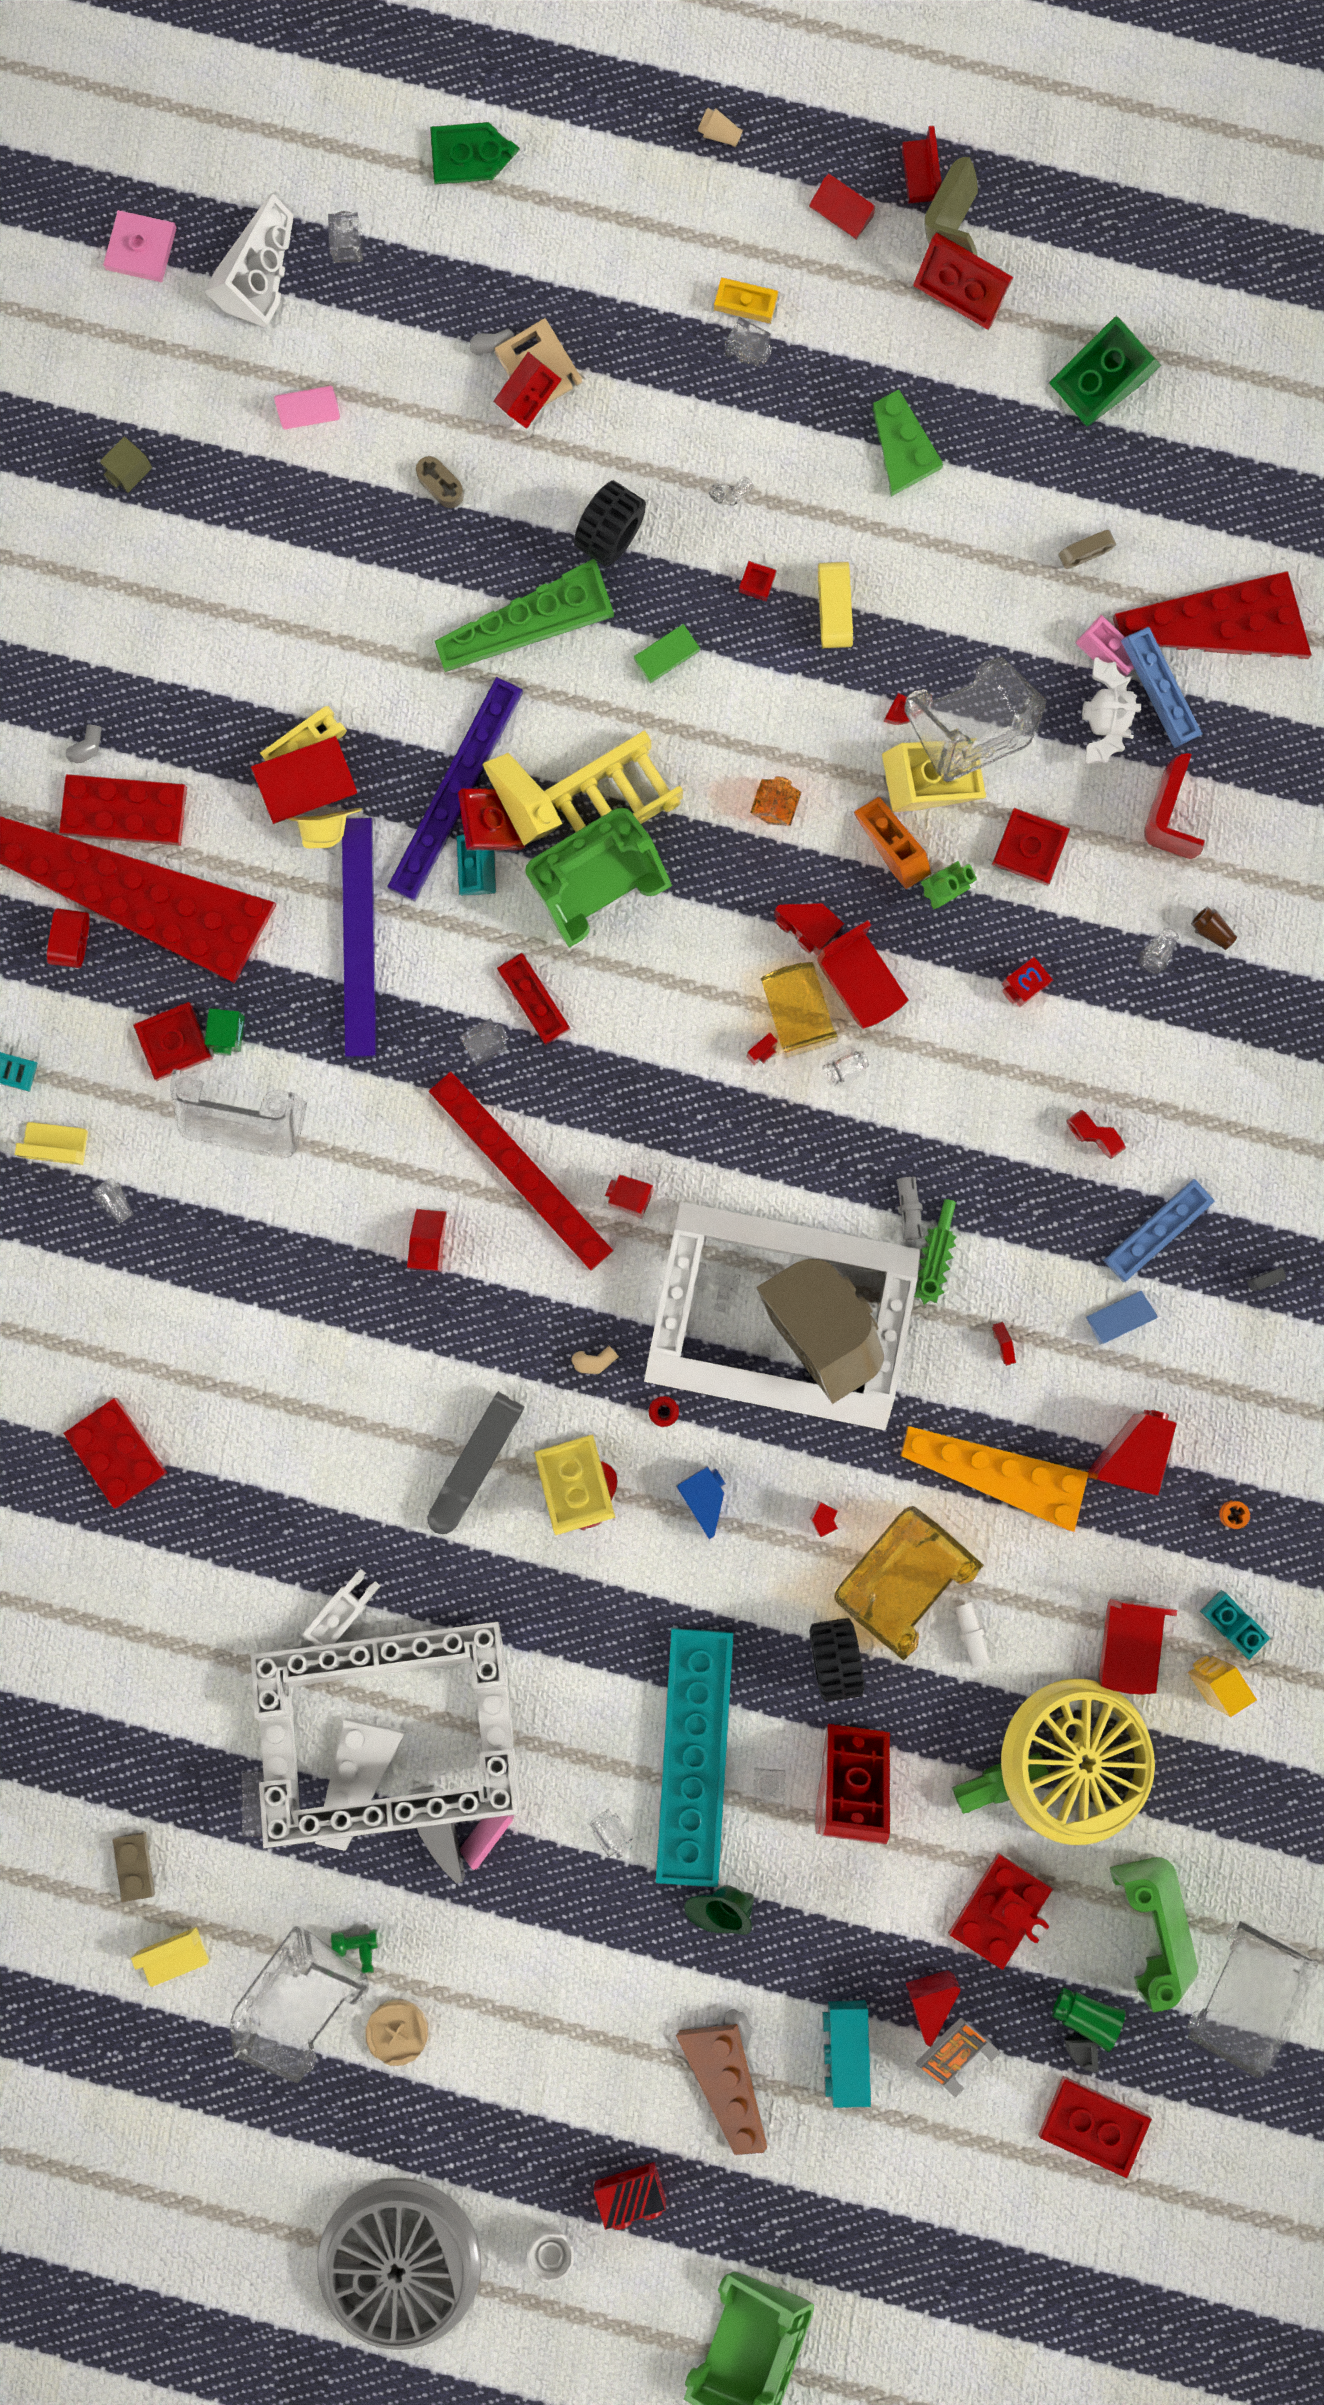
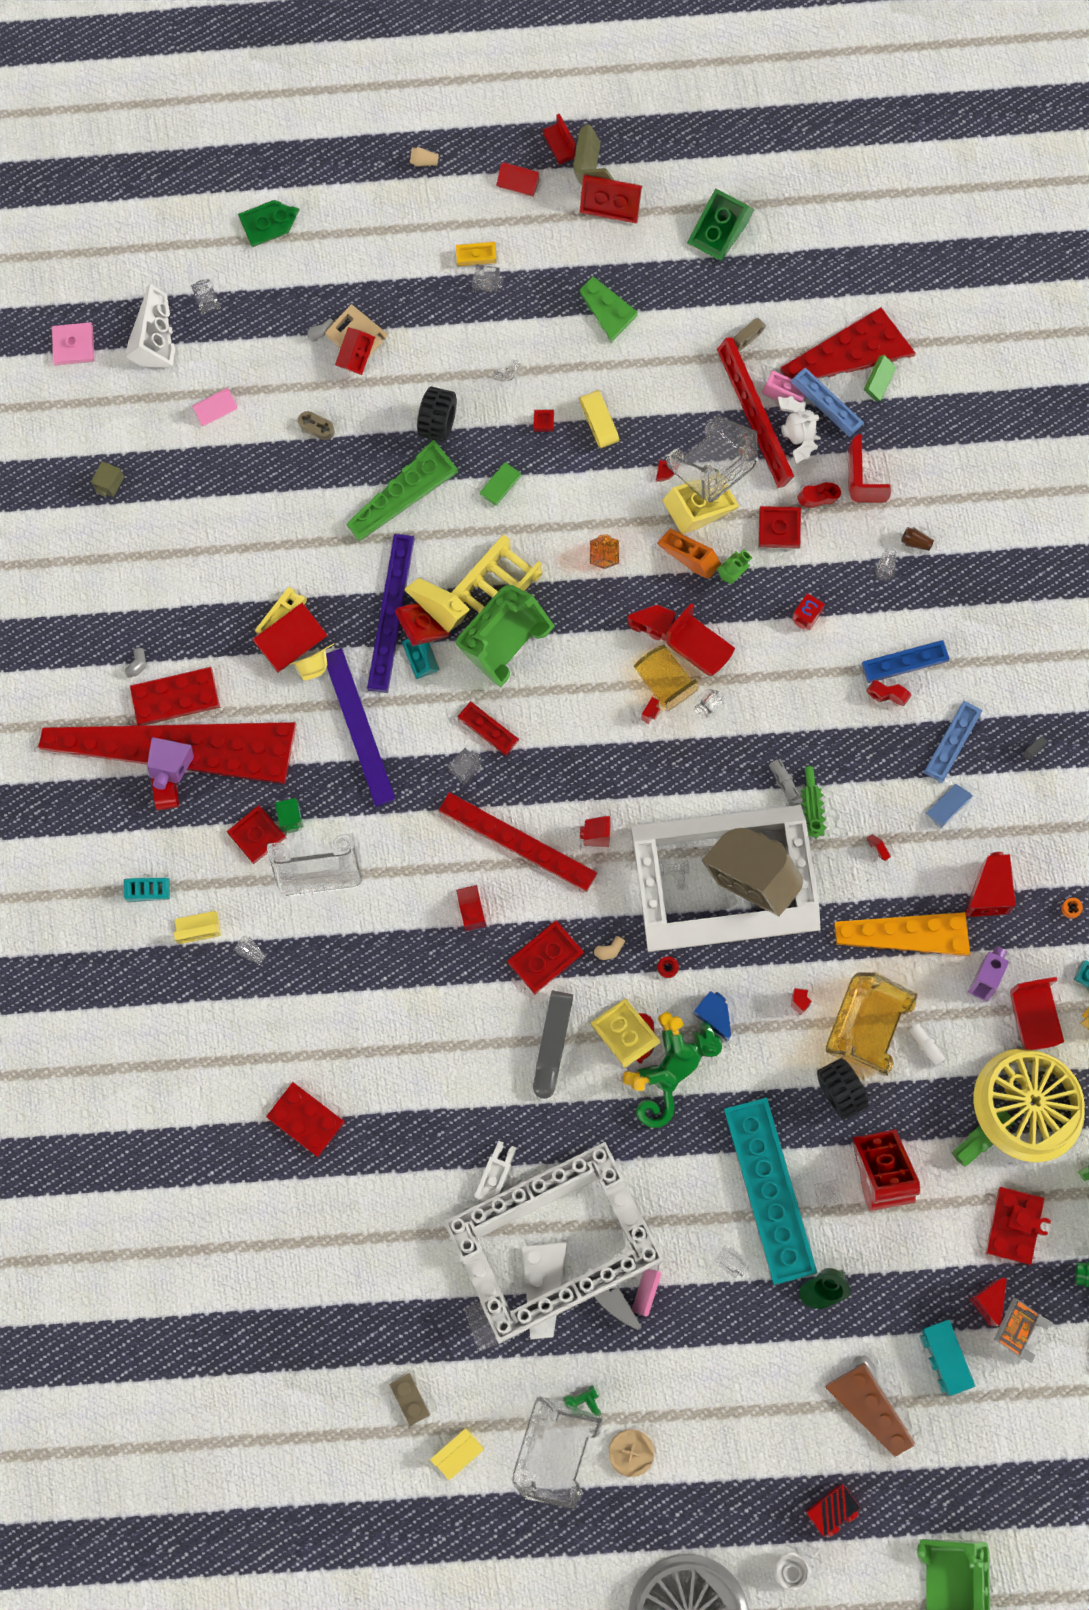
camera: 15 degrees left, 10 degrees down
none -> medium lavender torso [147,737,194,789]
none -> red tile [507,920,584,995]
none -> green animal [623,1012,722,1128]
none -> red plate [717,337,794,488]
none -> red piece [797,482,841,508]
none -> blue plate [862,640,950,683]
none -> tile [863,355,897,401]
none -> medium lavender torso [968,947,1009,1002]

